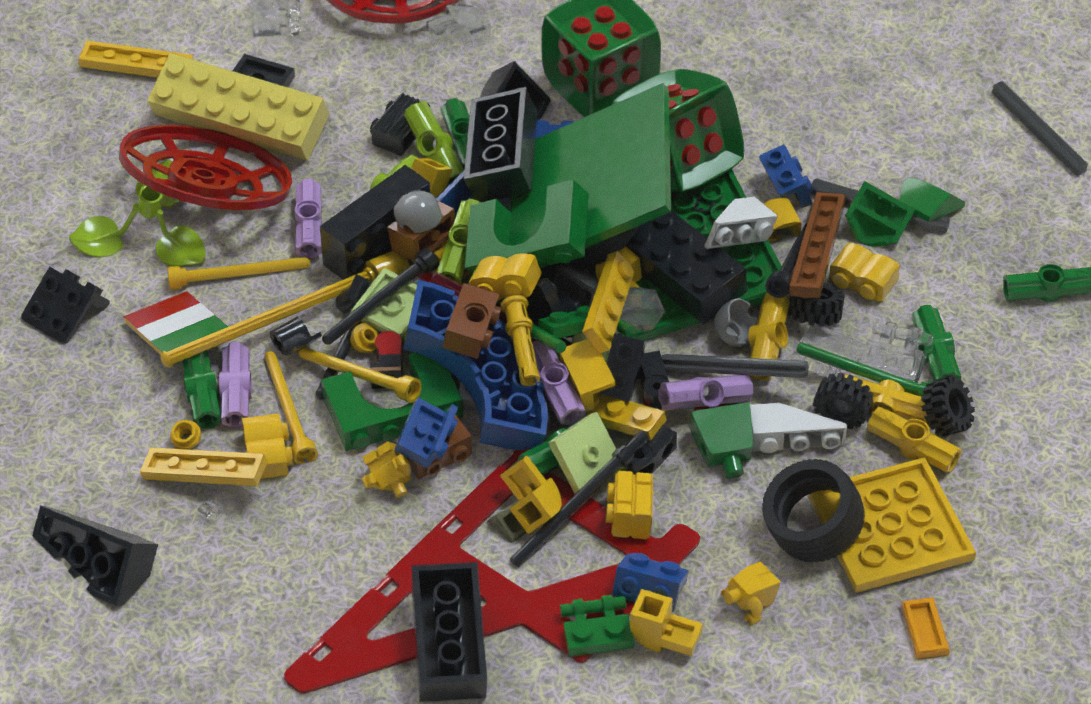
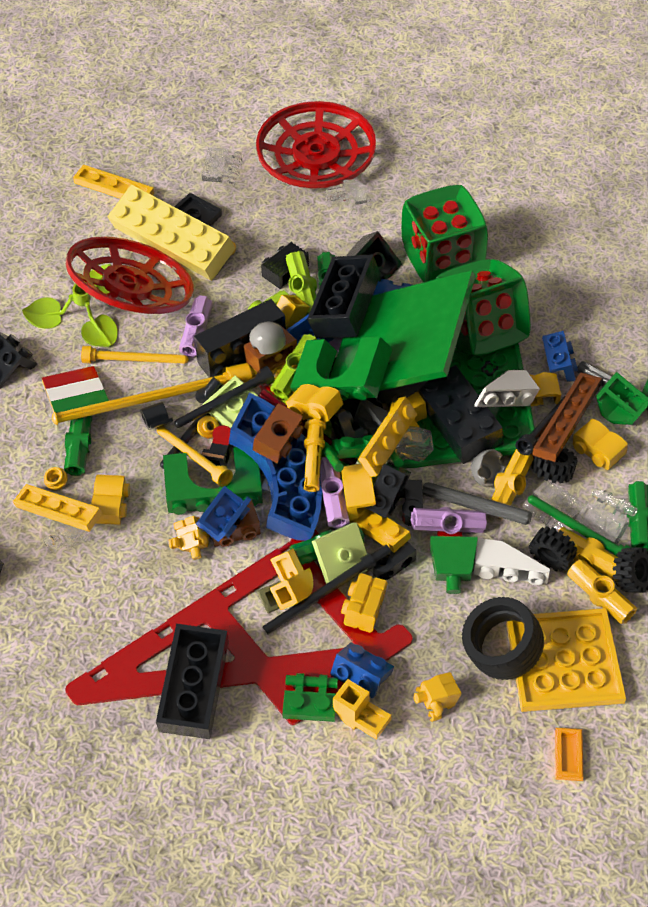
camera: 15 degrees right, 5 degrees up
lavender piece [219,342,252,428] -> none
yellow piece [264,351,318,464] -> none

